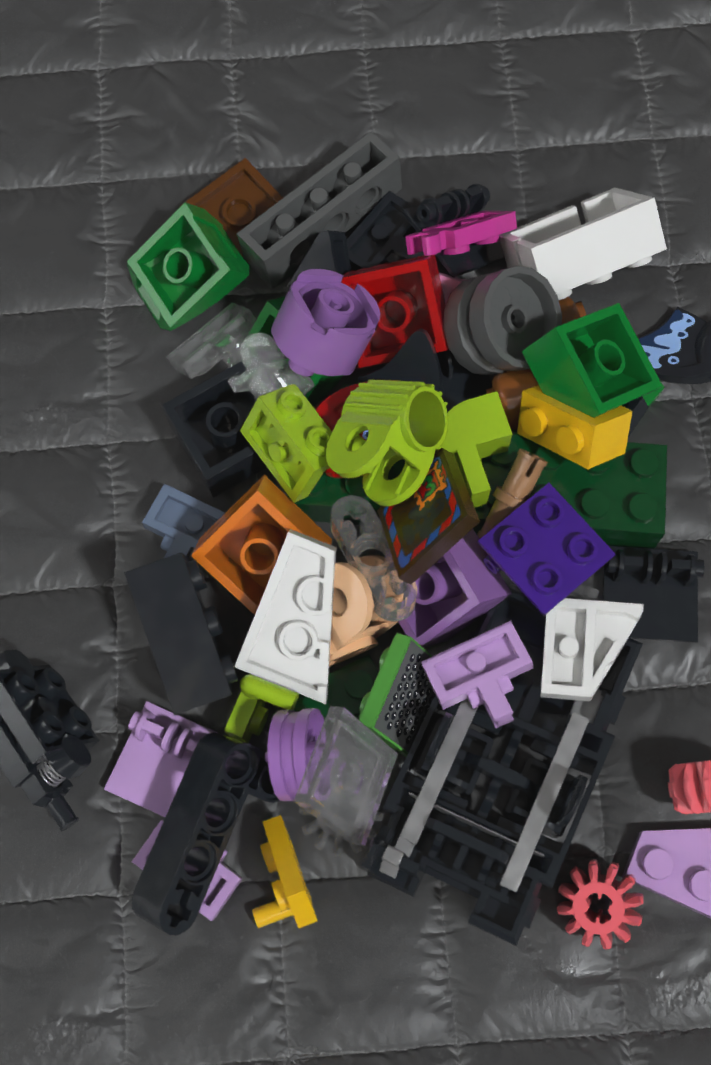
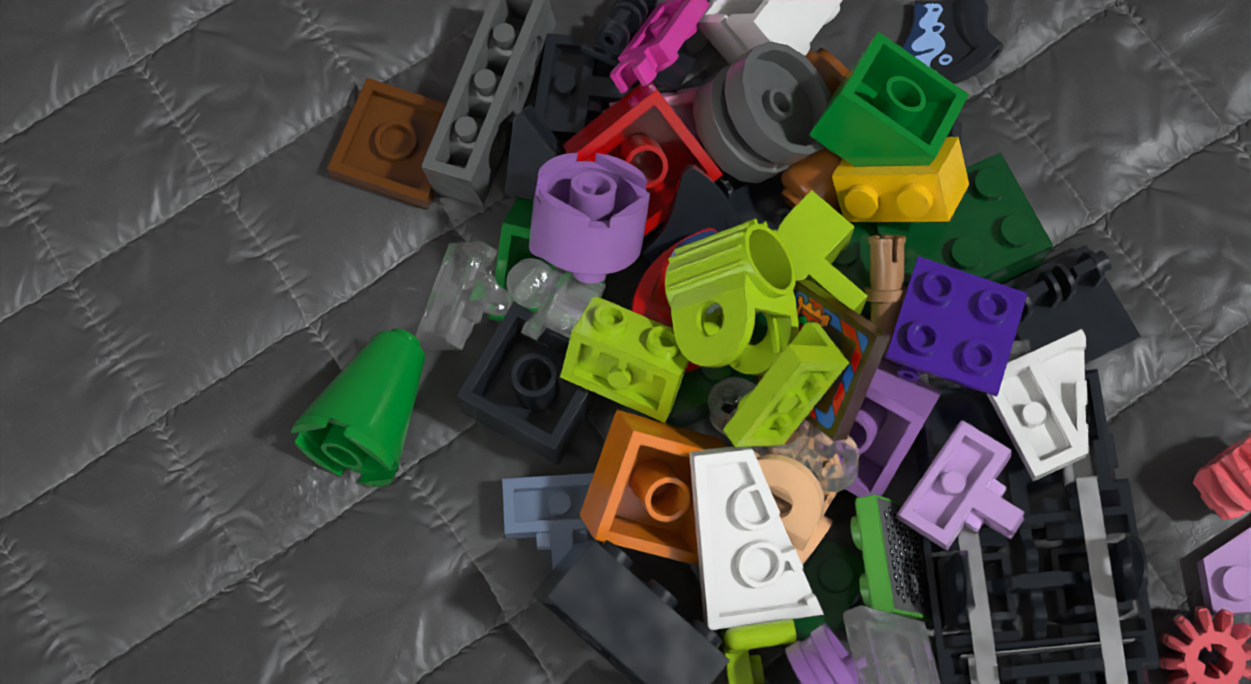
camera: 30 degrees left, 0 degrees up
green slope [127,202,249,331] -> none
none -> green cone [291,328,426,487]
none -> lime bracket [723,322,849,447]

